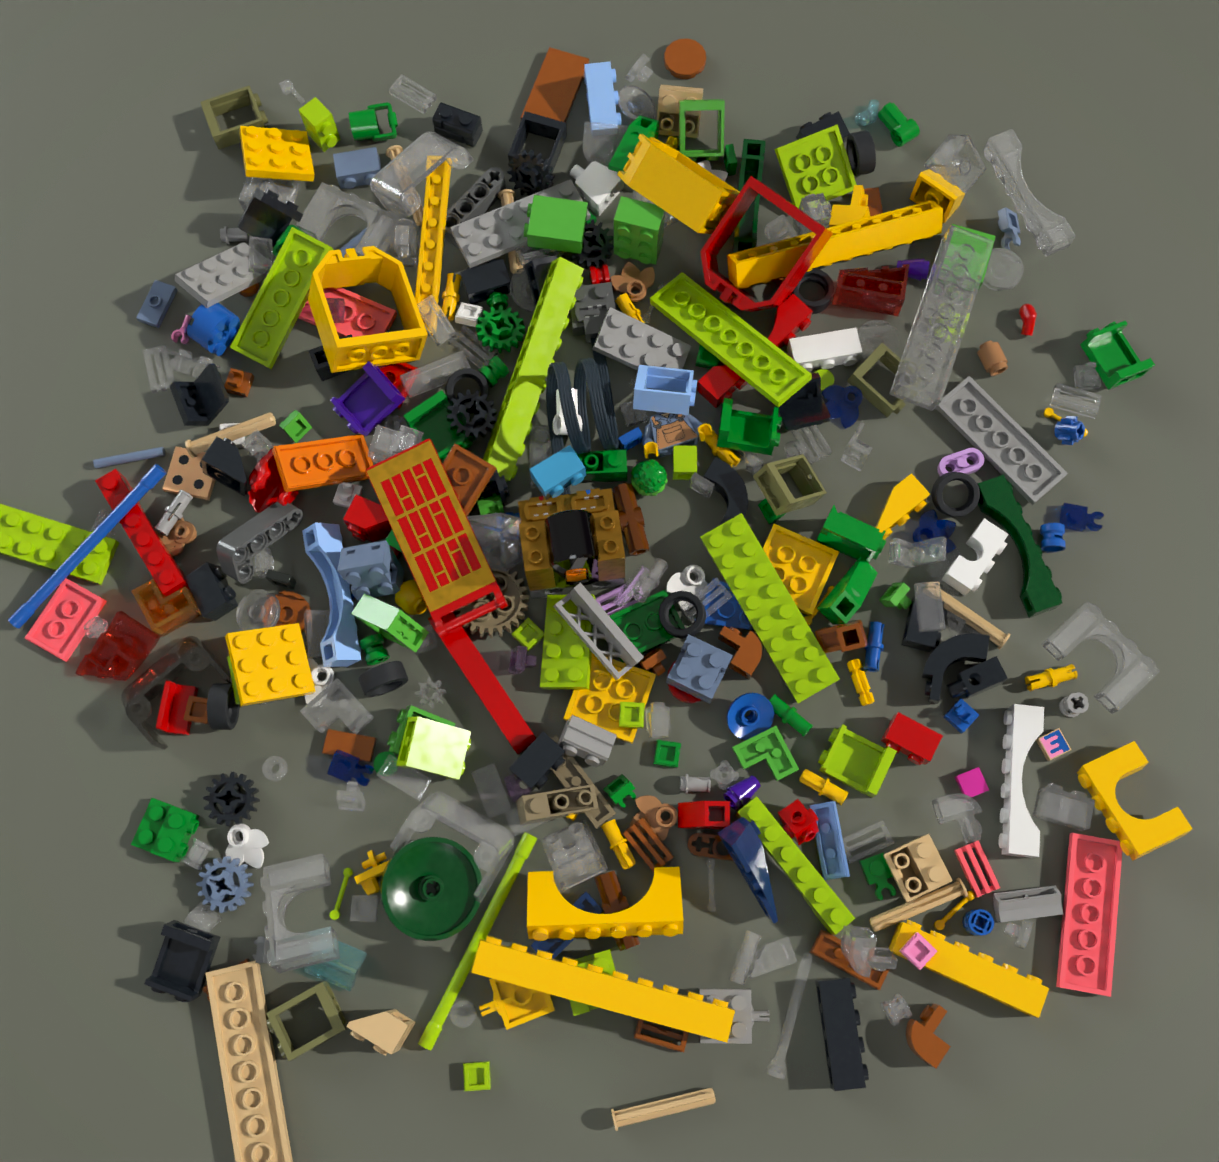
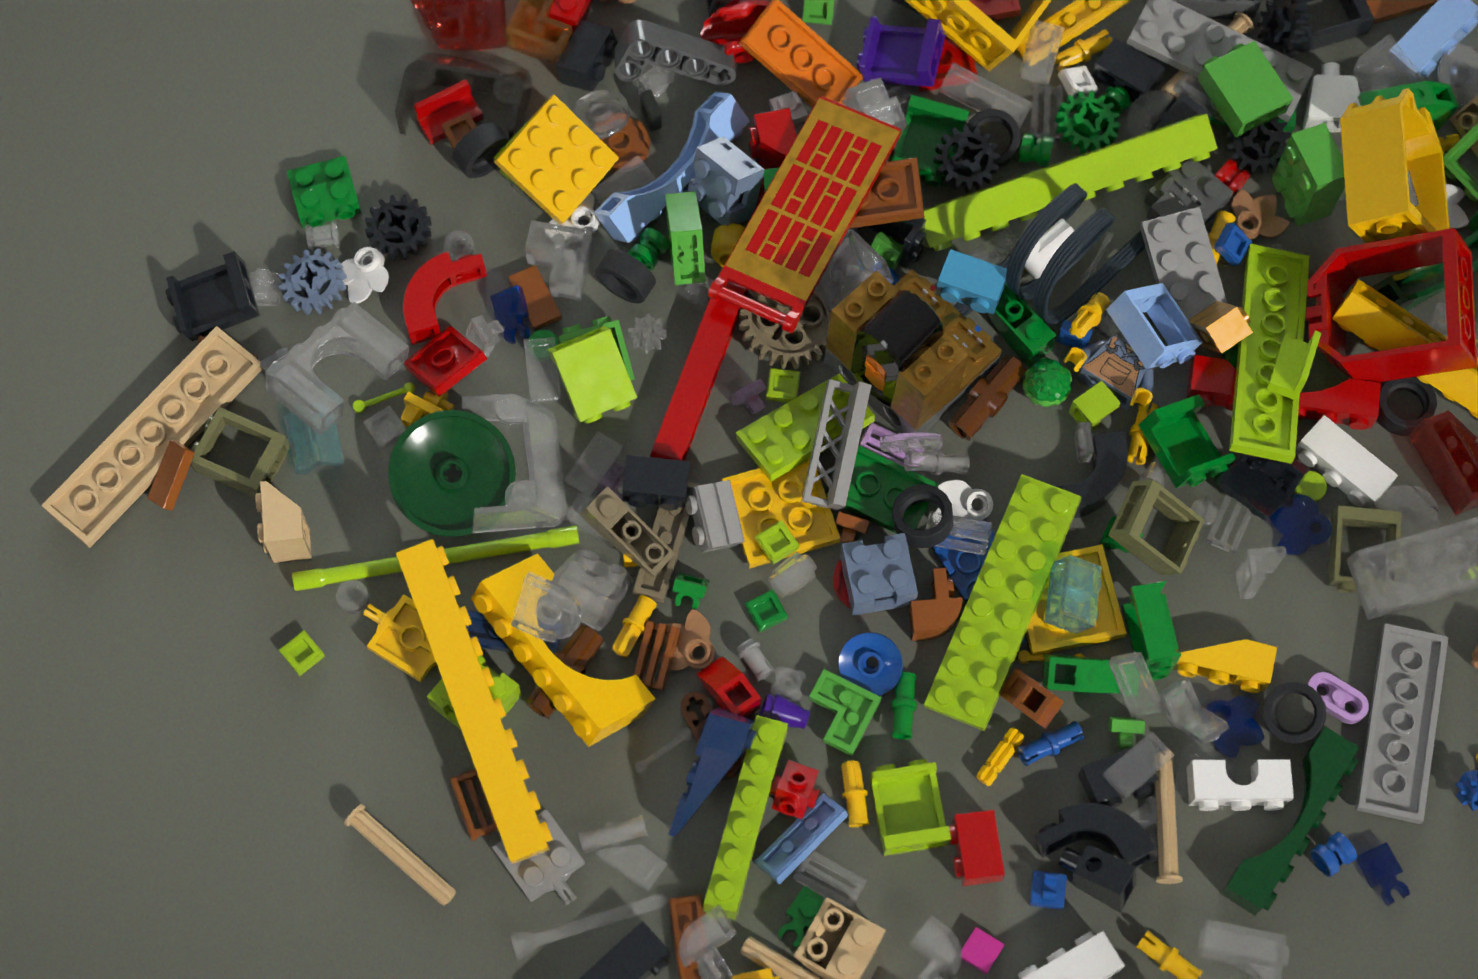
camera: 50 degrees right, 5 degrees down
none -> dark orange tile [147,440,195,511]
none -> red arch [403,251,487,345]
none -> red tile [403,326,487,397]
none -> clear tile [511,571,582,642]
none -> clear light blue brick [1044,555,1102,634]
none -> yellow axle [1069,292,1110,338]
none -> clear tile [1108,652,1164,718]
none -> brick [1188,301,1253,354]
none -> blue tile [1214,222,1252,266]
none -> lime panel [1266,331,1321,400]

